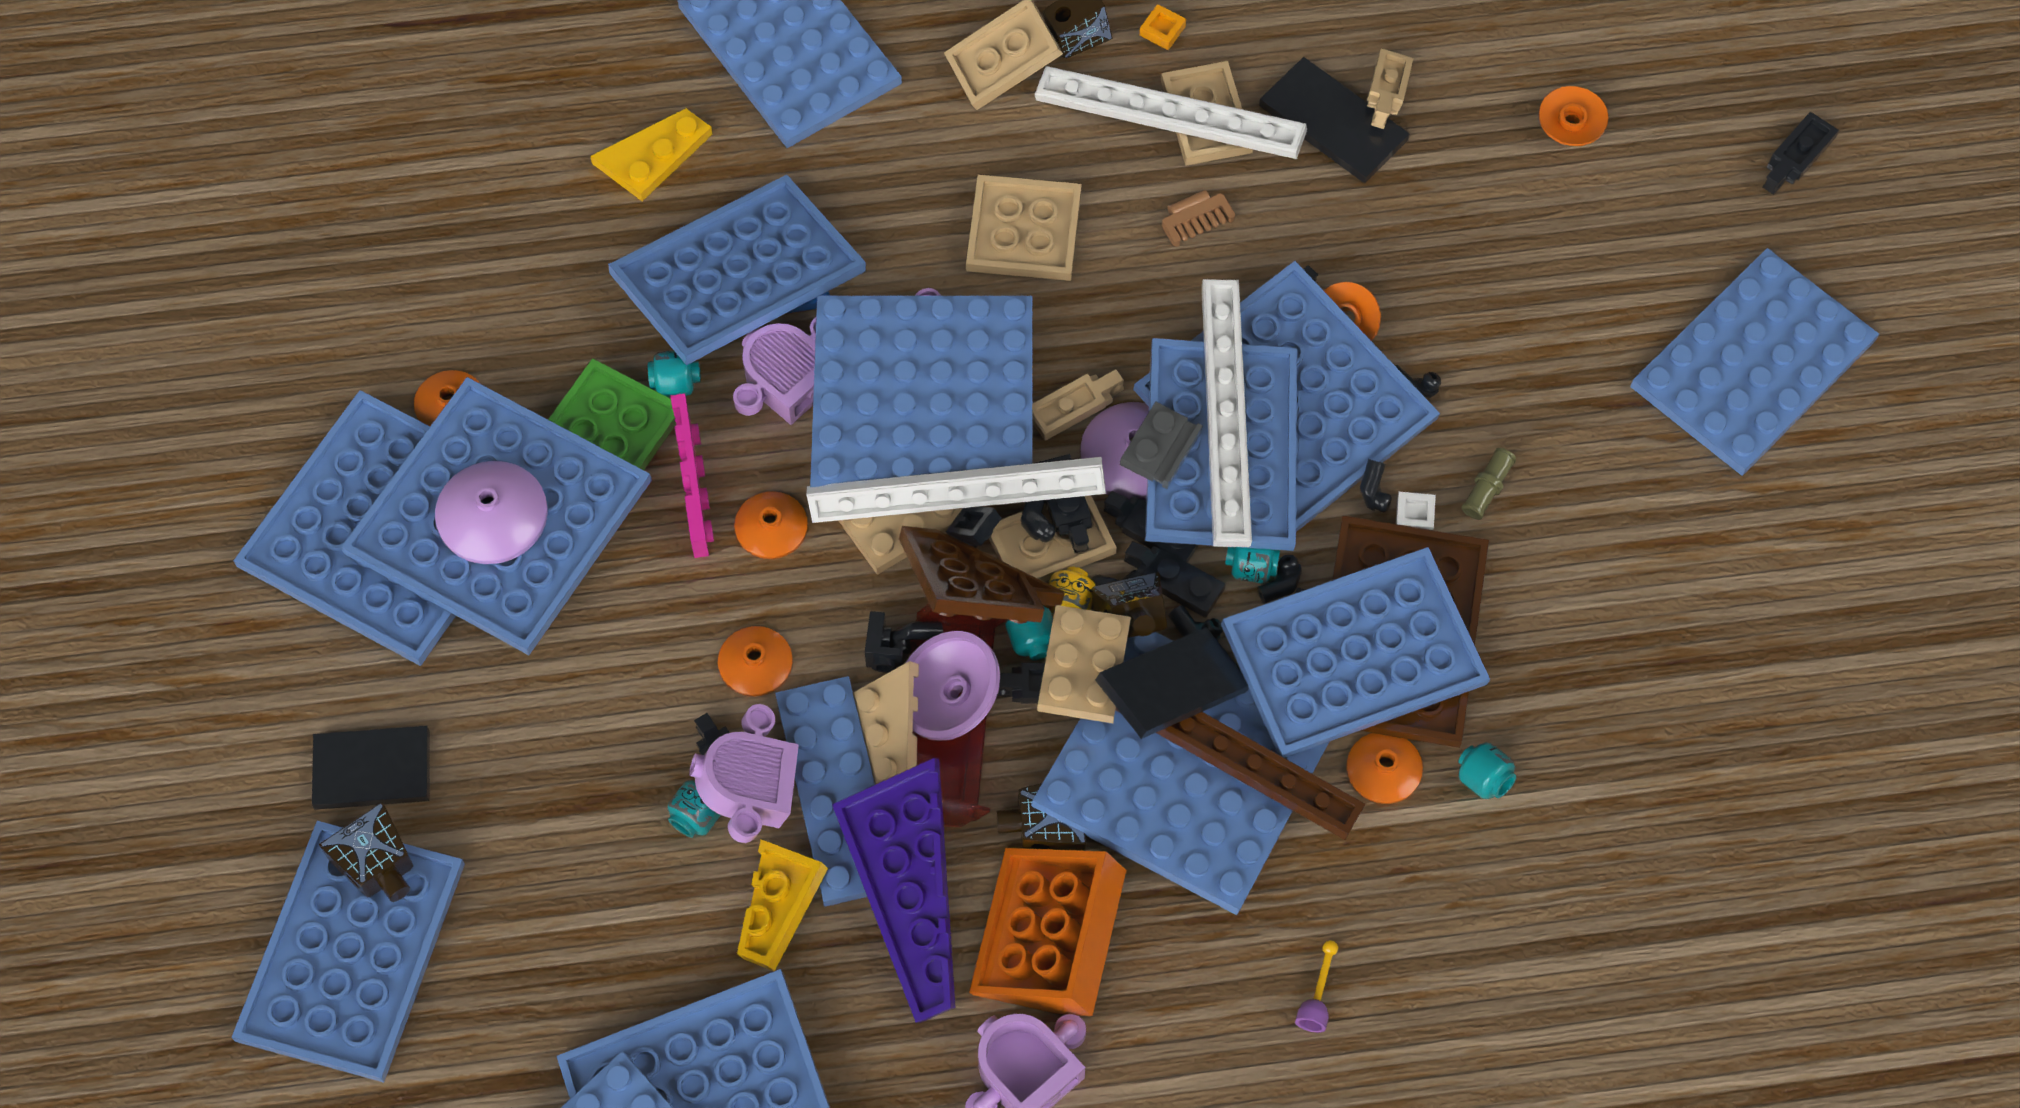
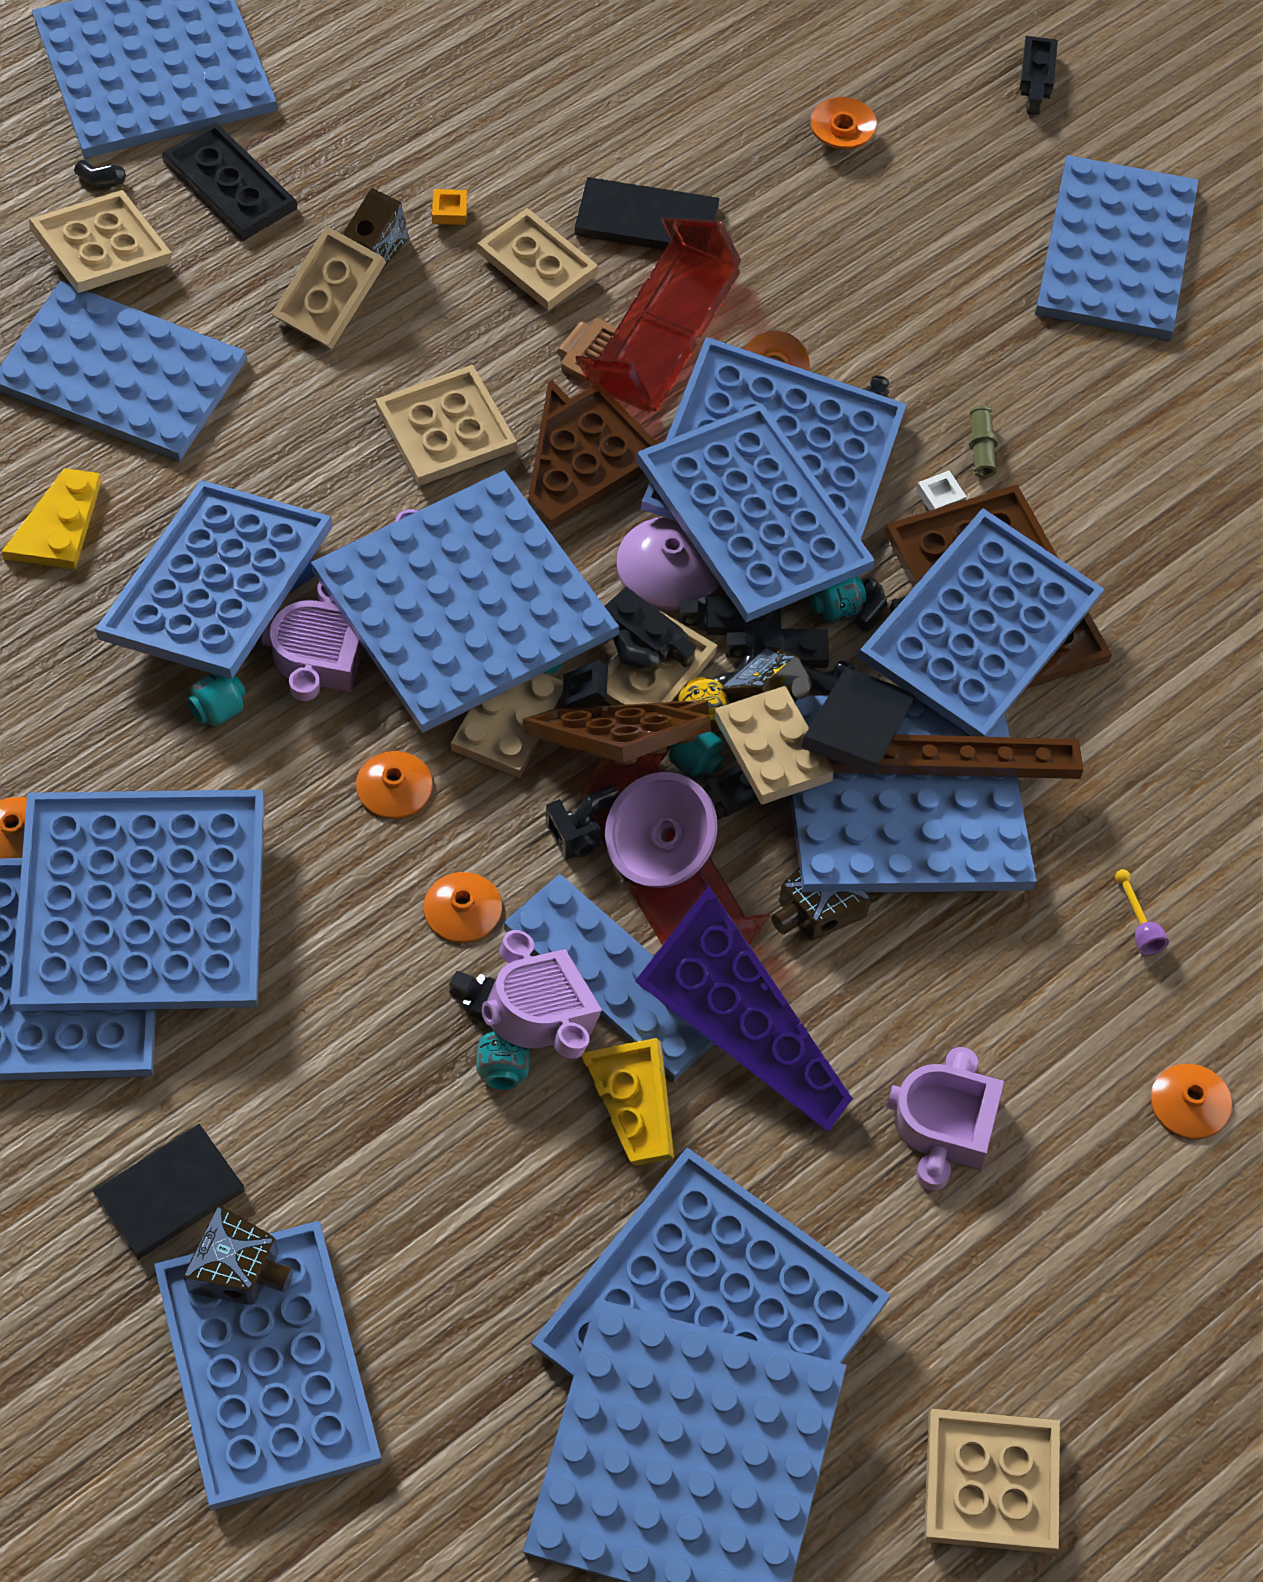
camera: 35 degrees left, 5 degrees down
lavender dish [435,461,548,564] -> none
bright green plate [548,358,676,470] -> none
dark pink wing [670,393,714,558] -> none
white tile [806,457,1106,523] -> none
tan wing [853,661,919,785] -> none
orange slope [969,848,1127,1016] -> none
tan hinge [1032,369,1124,441] -> none
white tile [1034,66,1307,159] -> none
dark grey plate [1120,401,1203,489] -> none
white tile [1201,279,1252,547] -> none
orange dish [1346,733,1423,804] -> none
black arm [1360,459,1392,512] -> none
tan hinge [1367,48,1414,129] -> none
teal head [1458,742,1517,799] -> none
none -> reddish brown wing [528,380,658,529]
none -> clear red piece [575,218,741,413]

